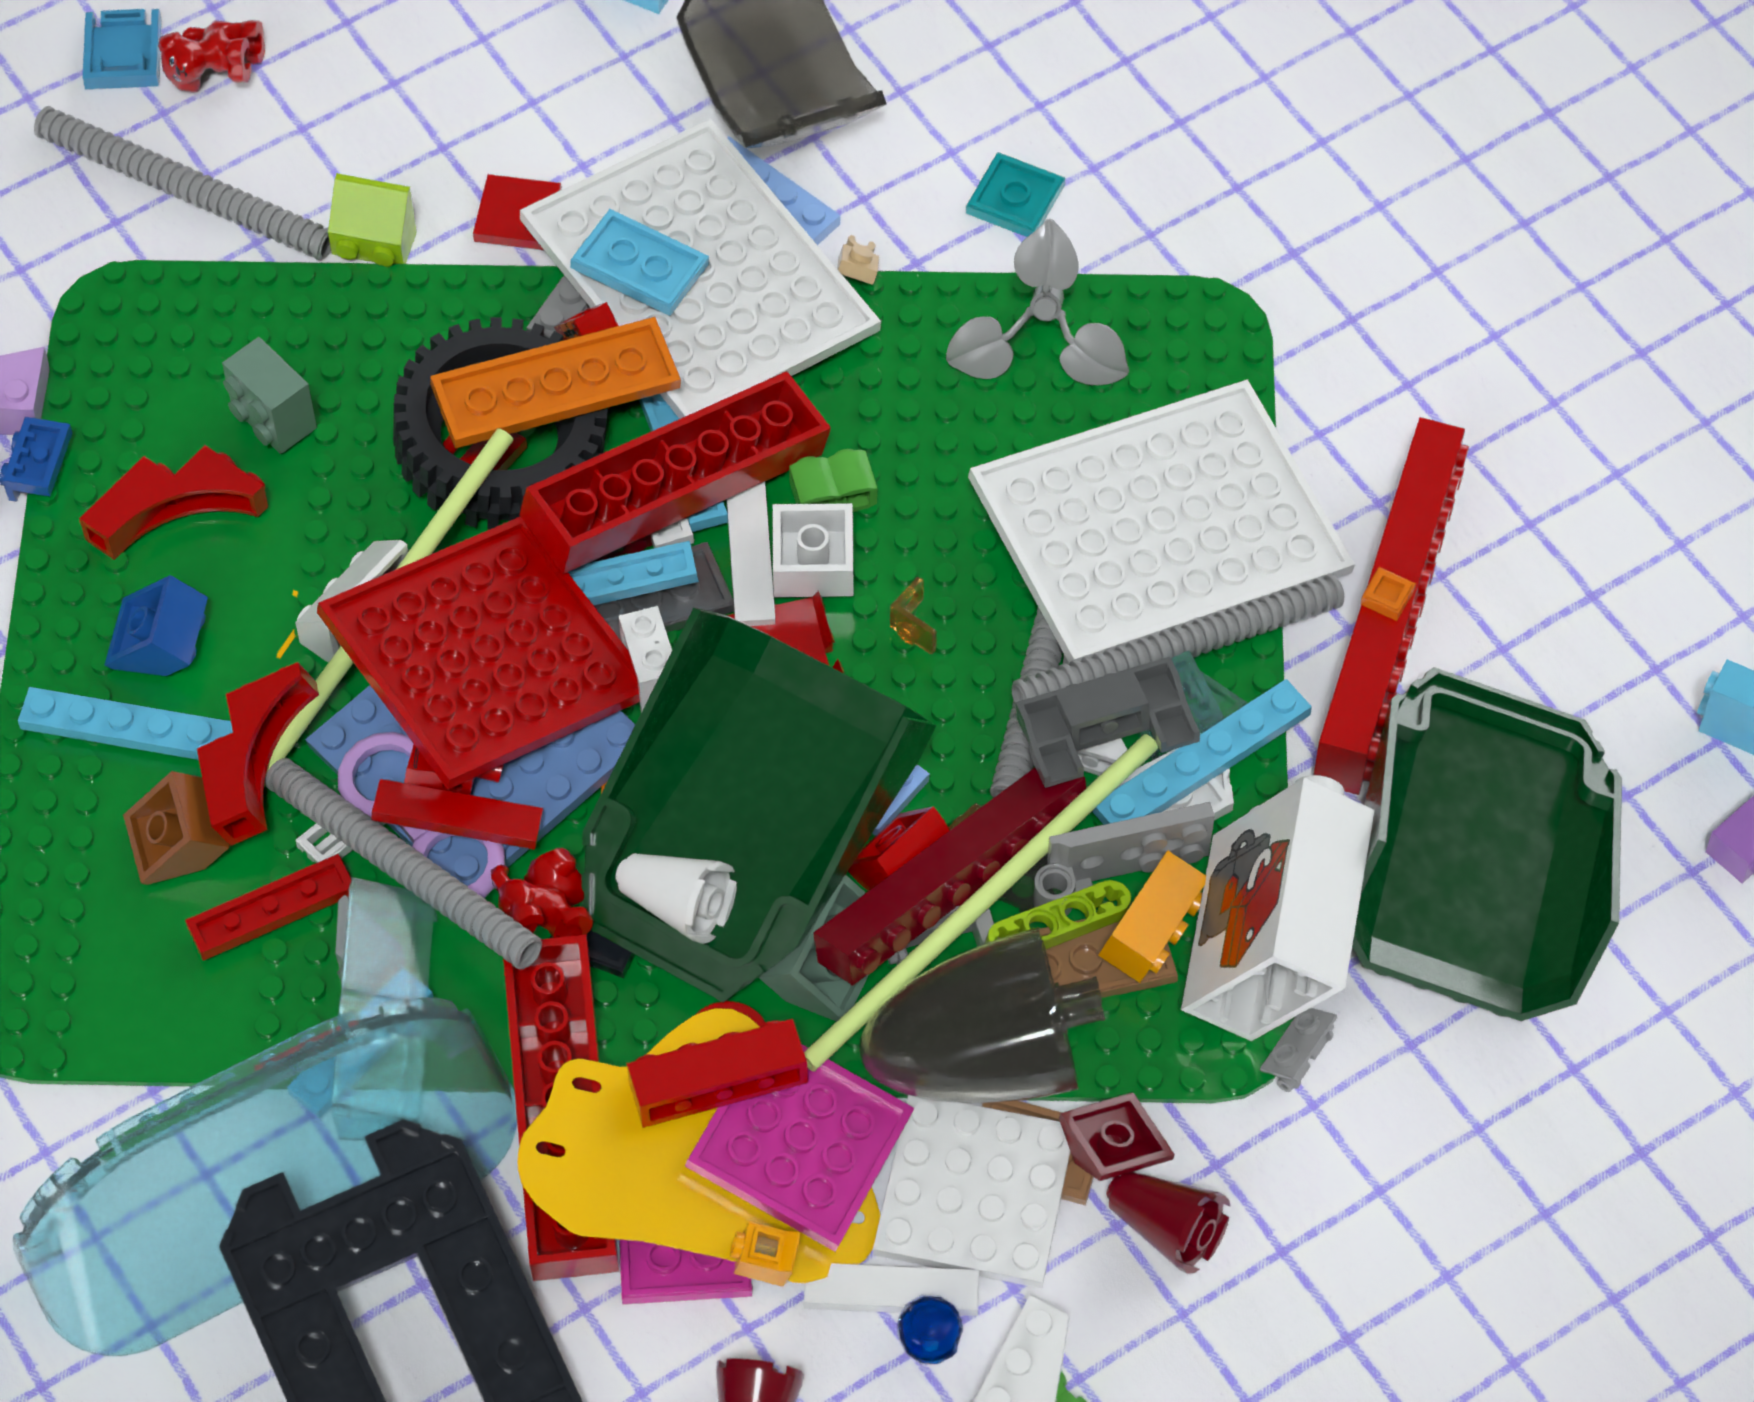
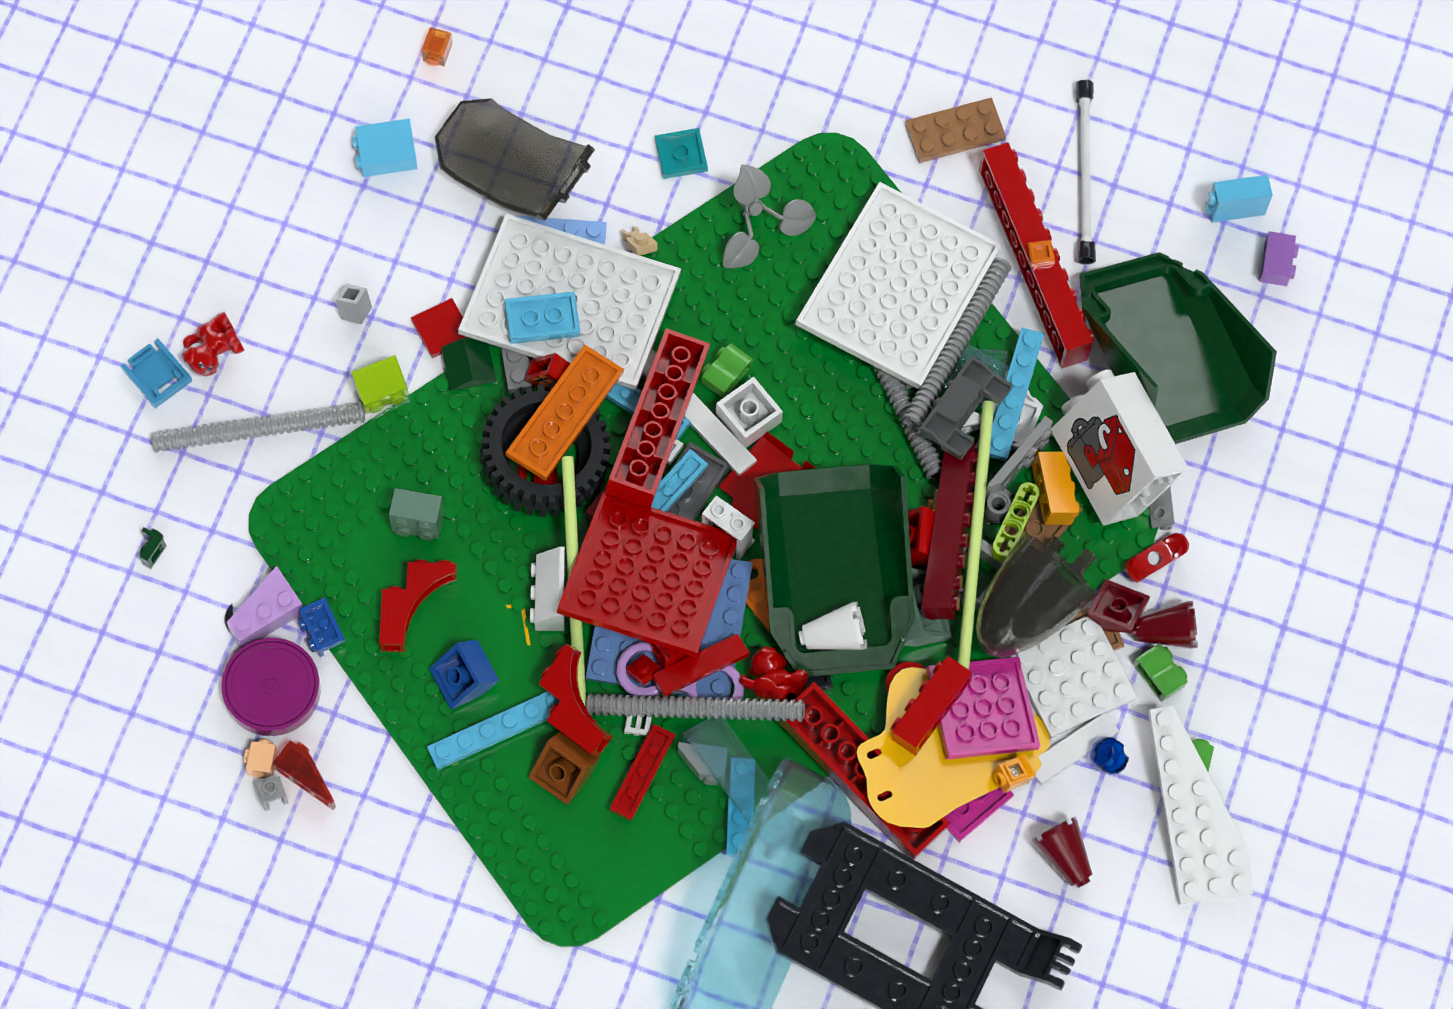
camera: 40 degrees left, 10 degrees up
clear orange bracket [890,577,937,654] -> none
none -> light grey brick [336,284,372,324]
none -> dark green slope [441,338,497,391]
none -> red plate [626,654,661,686]
none -> medium nougat plate [905,97,1006,163]
none -> white hose [1076,80,1096,265]
none -> red piece [1125,532,1189,583]
none -> bright green brick [1134,643,1188,702]

